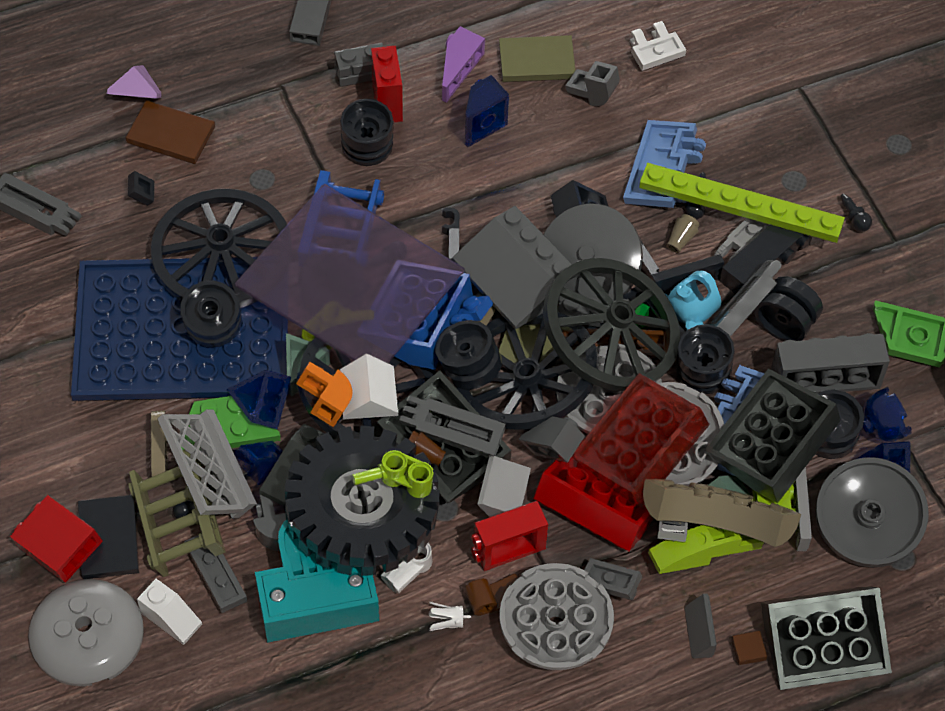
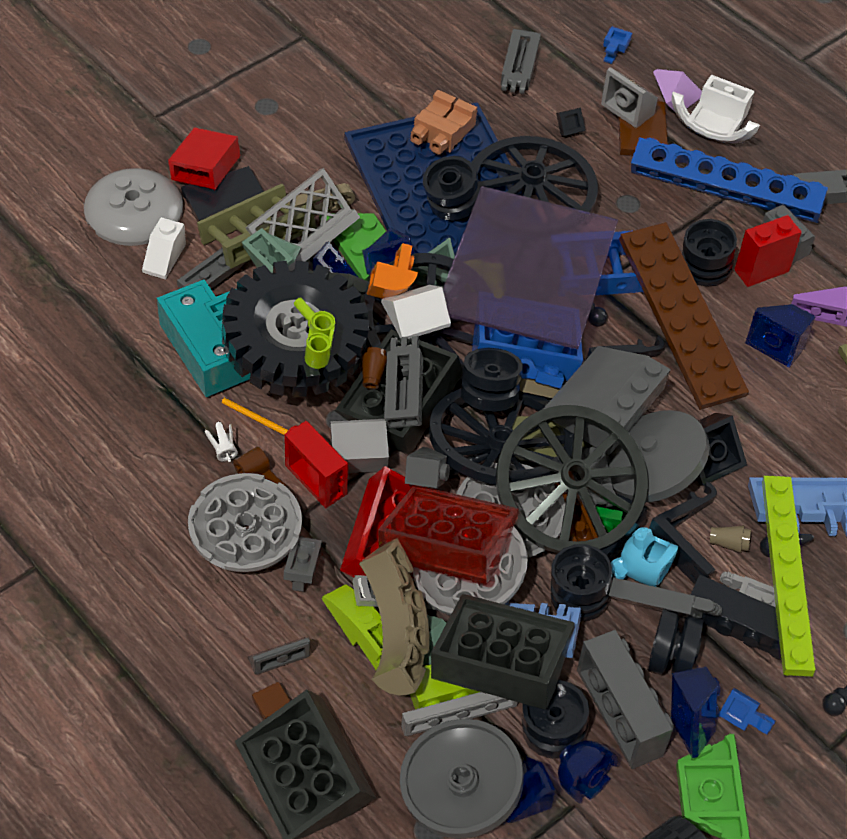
camera: 70 degrees right, 5 degrees down
white piece [381,543,432,594] -> none
none -> light orange axle [221,397,288,435]
none -> sand green slope [242,228,301,273]
none -> nougat hips [411,90,477,154]
none -> light grey slope [601,68,658,128]
none -> blue plate [603,26,632,64]
none -> reddish brown plate [619,222,749,410]
none -> blue brick [631,138,828,223]
none -> white piece [671,75,760,144]
none -> clear blue slope [671,667,720,758]
none -> blue plate [718,688,775,734]

